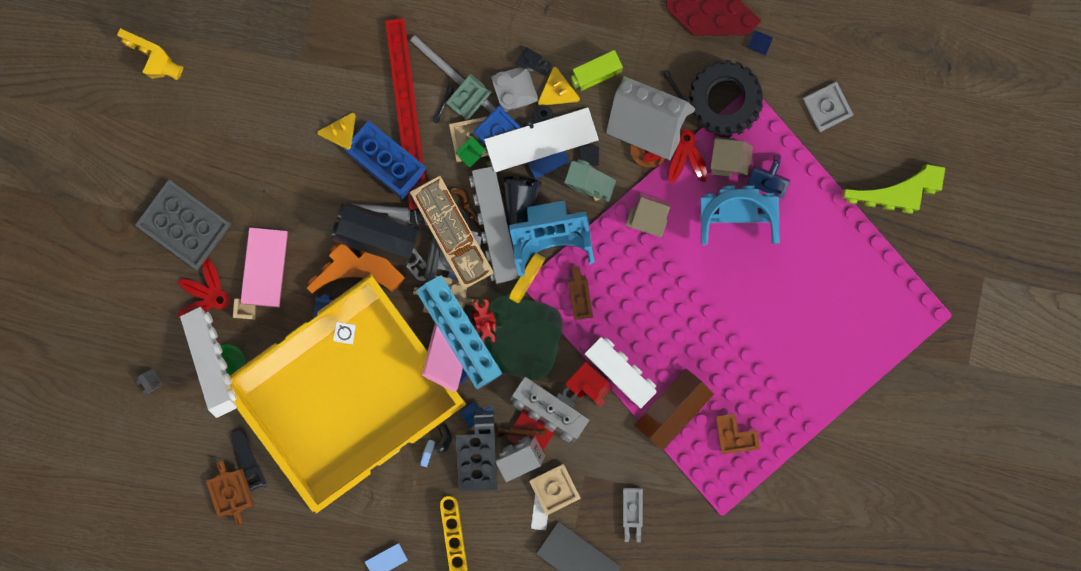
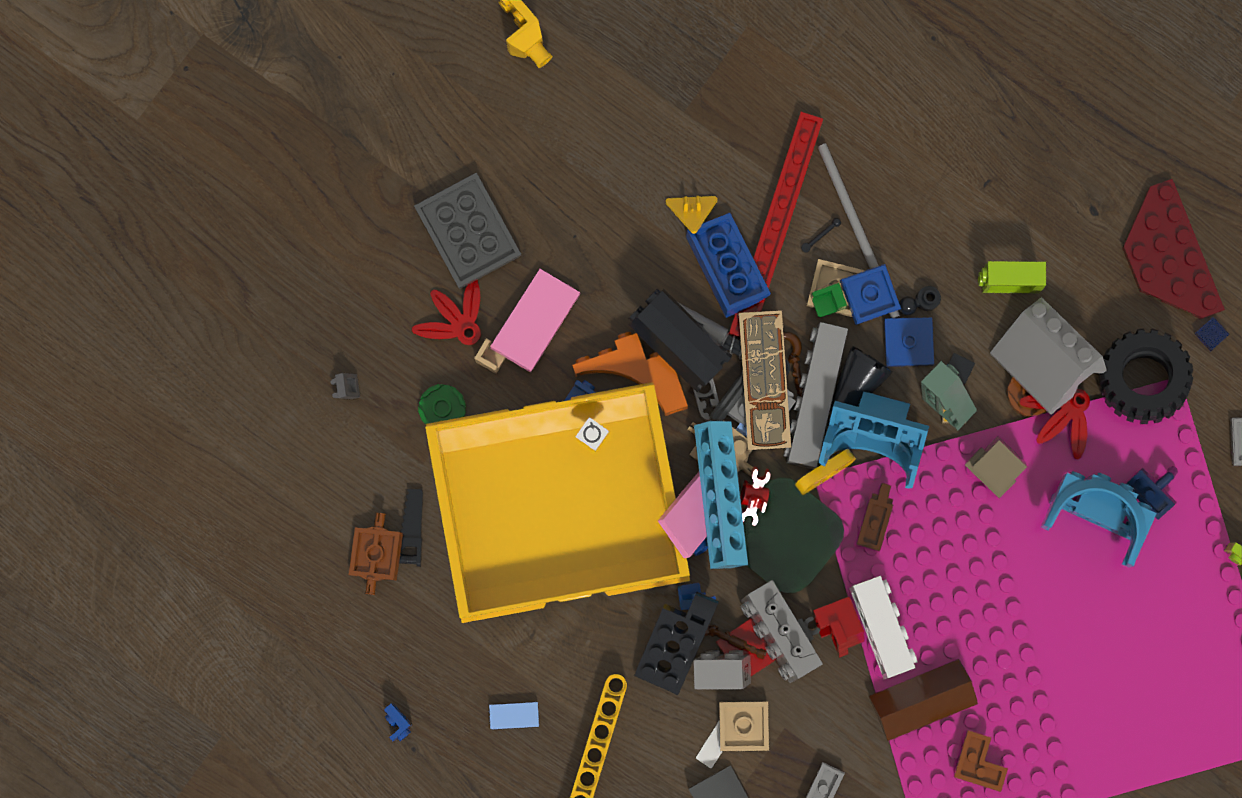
camera: 25 degrees right, 5 degrees down
white brick [180,307,237,418] -> none
light blue tile [420,440,435,467] -> none
black arm [435,424,452,453] -> none
sand green plate [446,74,491,121] -> none
white sticker [484,108,599,172] -> none
light grey slope [491,67,539,112] -> none
black plate [516,47,552,76] -> none
yellow piece [538,67,580,105] -> none
black hinge [663,71,688,102] -> none
dark tan plate [710,136,753,177] -> none

